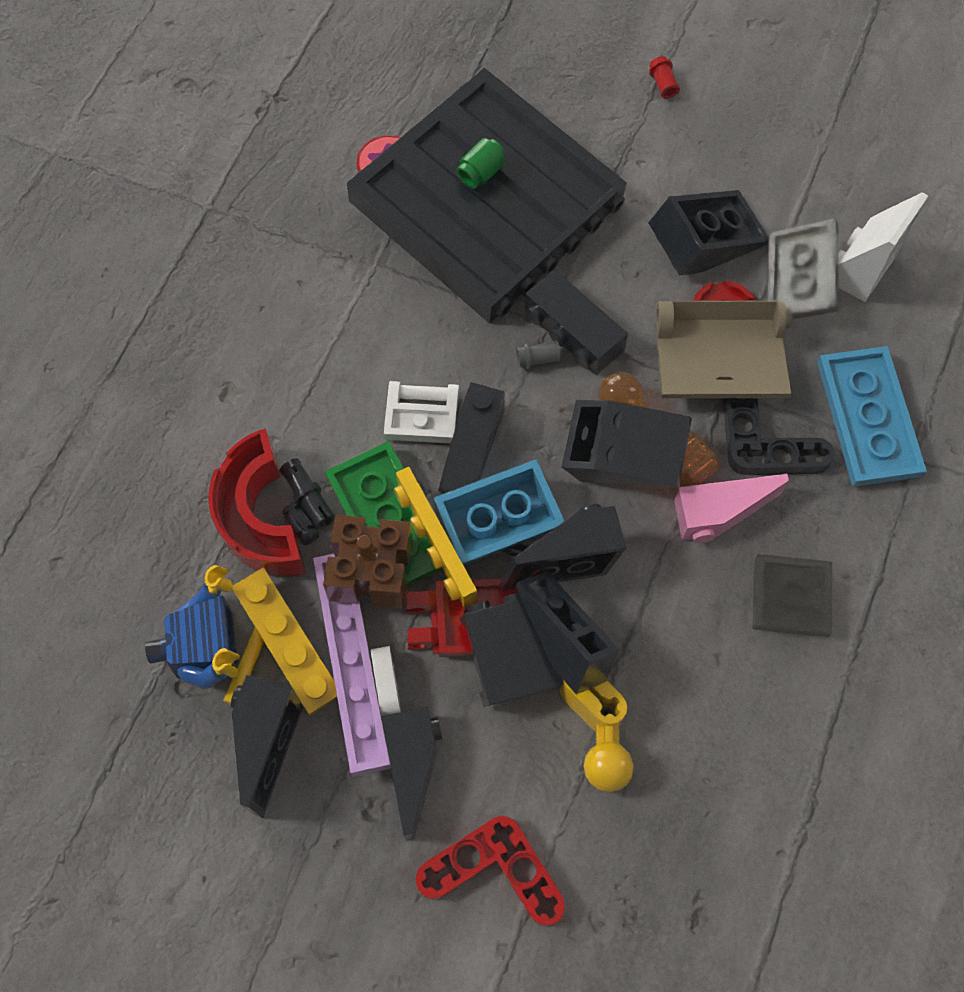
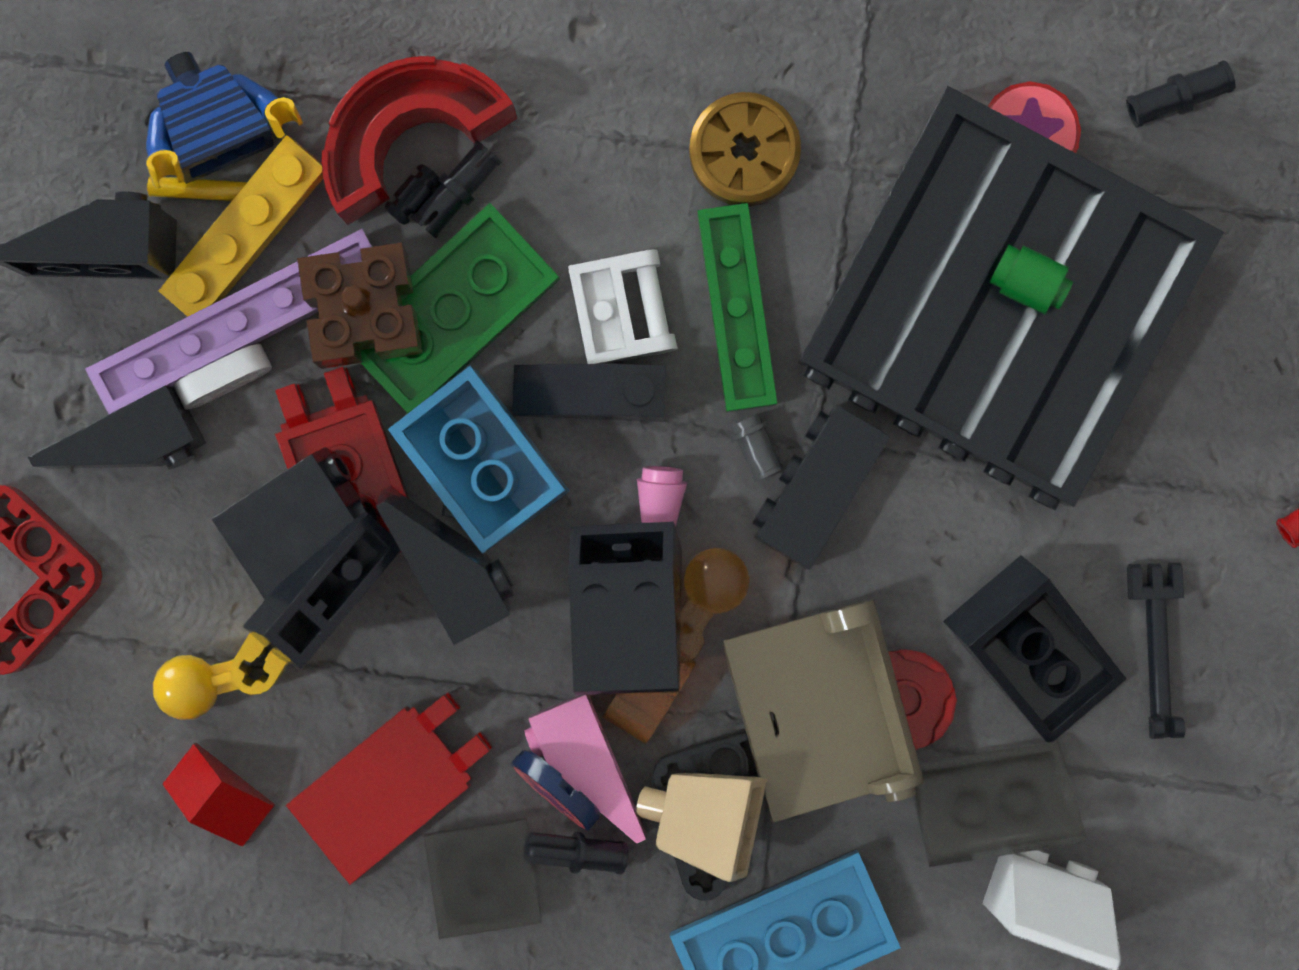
camera: 75 degrees right, 20 degrees up
yellow plate [394,467,478,609] -> none
none -> red slope [162,743,275,847]
none -> red tile [285,692,493,885]
none -> dark blue tile [511,750,601,831]
none -> black axle [524,832,629,875]
none -> tan torso [636,773,767,882]
none -> bright pink cone [637,466,687,527]
none -> pearl gold wheel [689,92,801,206]
none -> green plate [697,203,777,413]
none -> black pin [1126,60,1236,128]
none -> black hinge [1127,562,1186,739]

